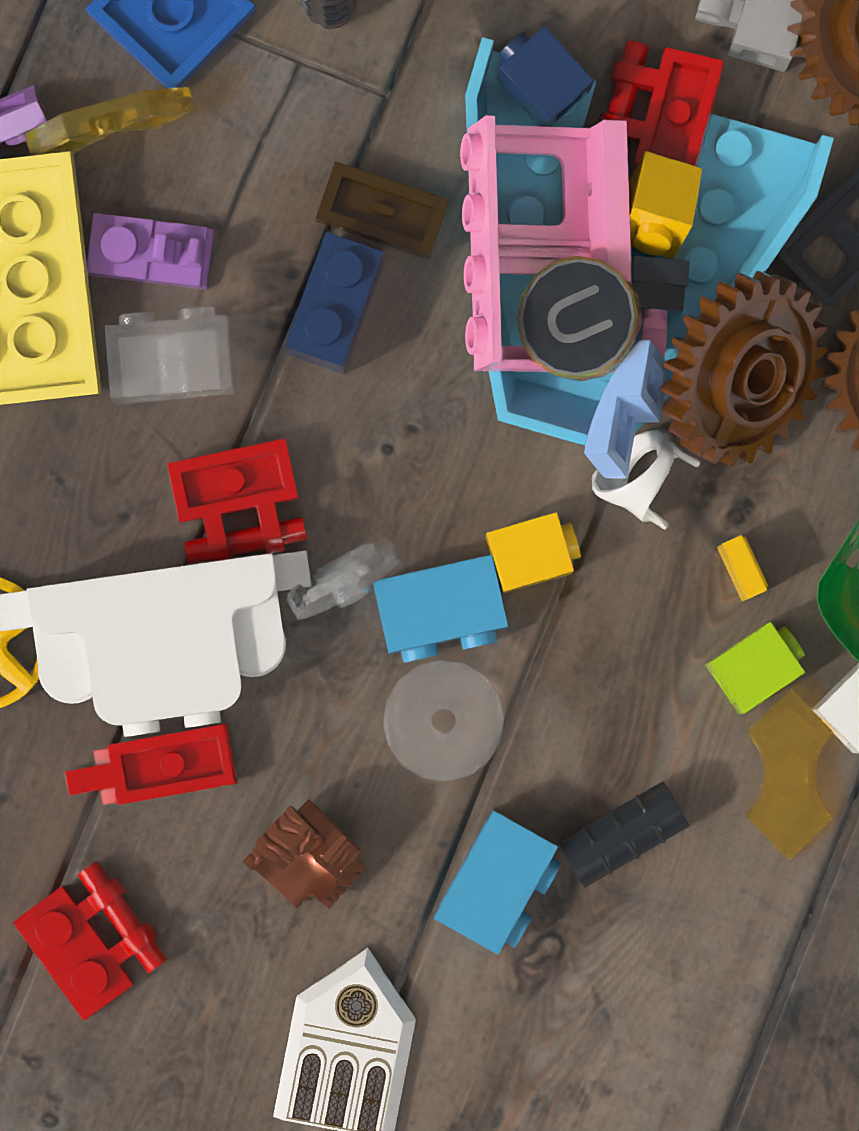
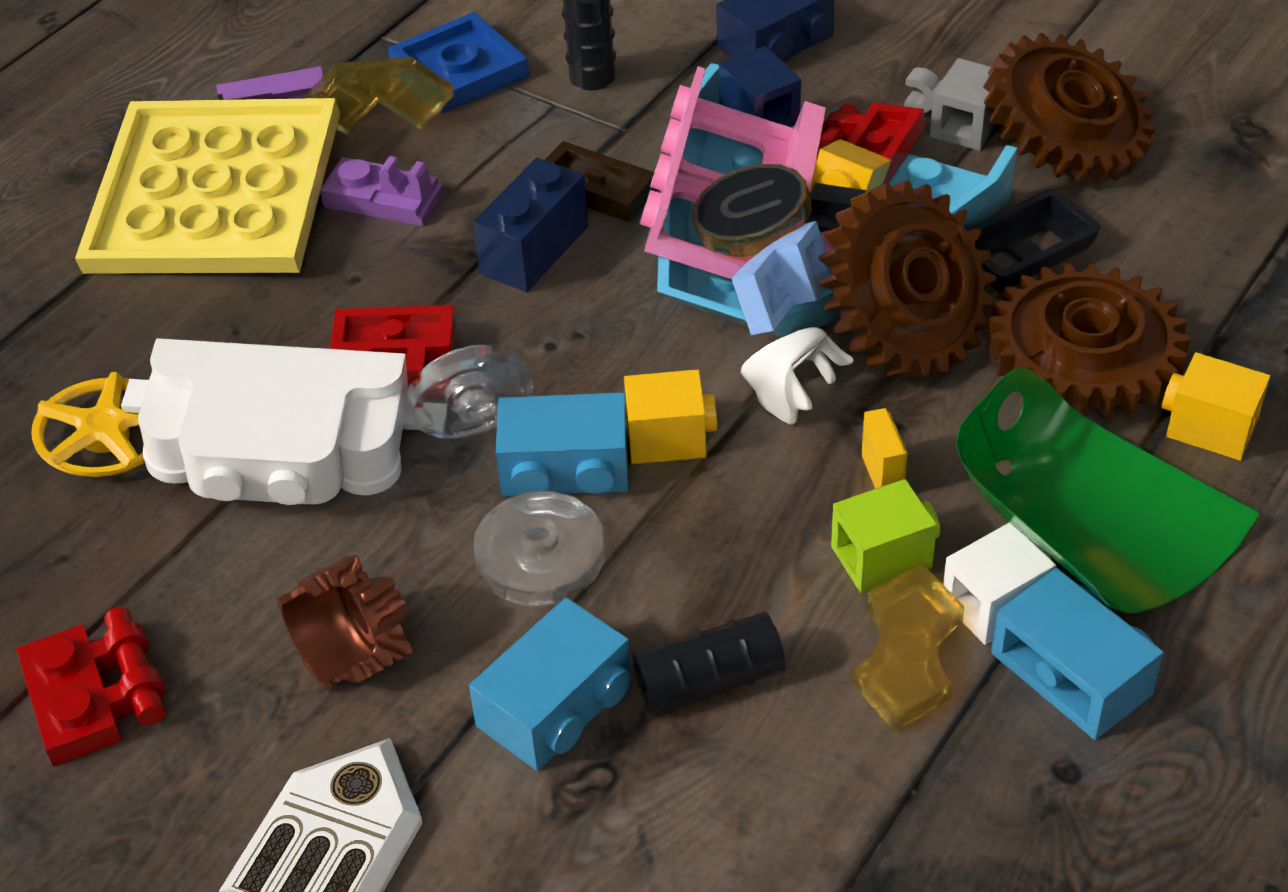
camera: 15 degrees right, 40 degrees down
red hinge [65,724,238,805] -> none
clear brick [105,307,236,405] -> none

